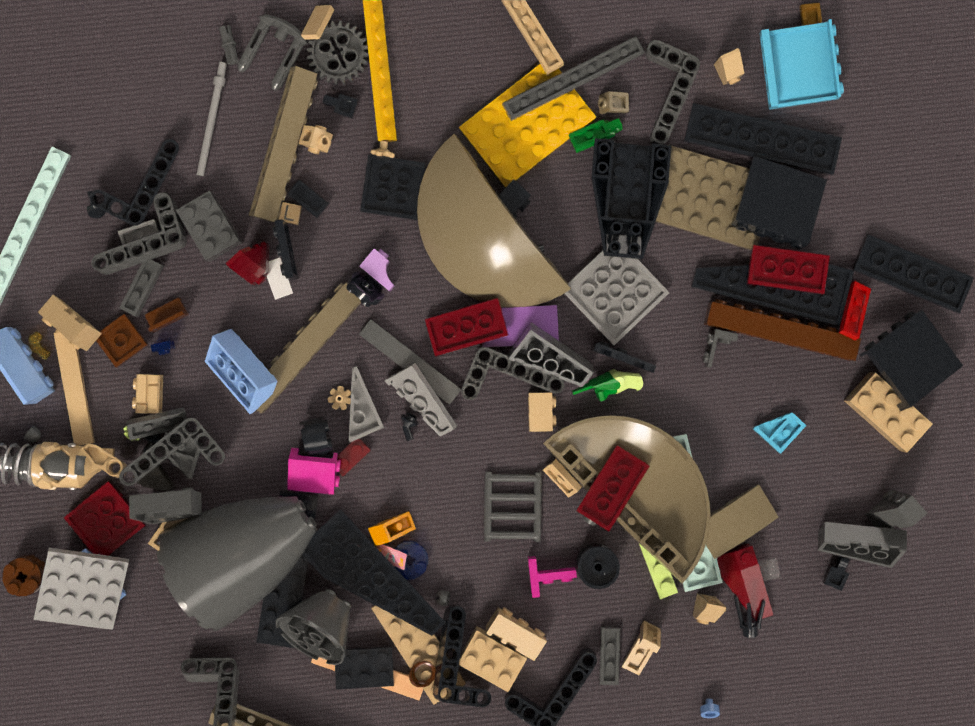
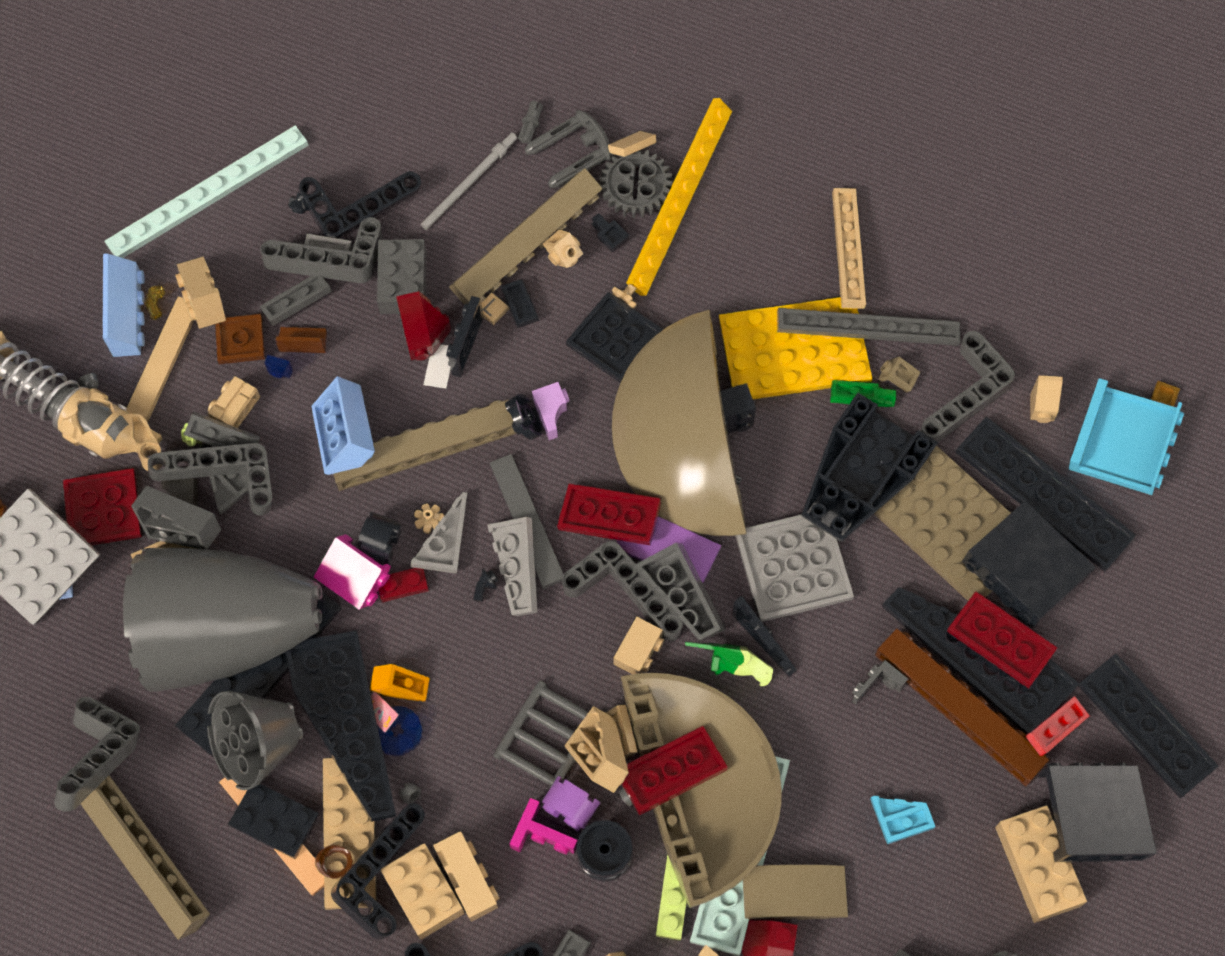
camera: 30 degrees right, 20 degrees down
none -> medium lavender brick [542,776,600,831]
none -> tan wedge [565,706,629,793]

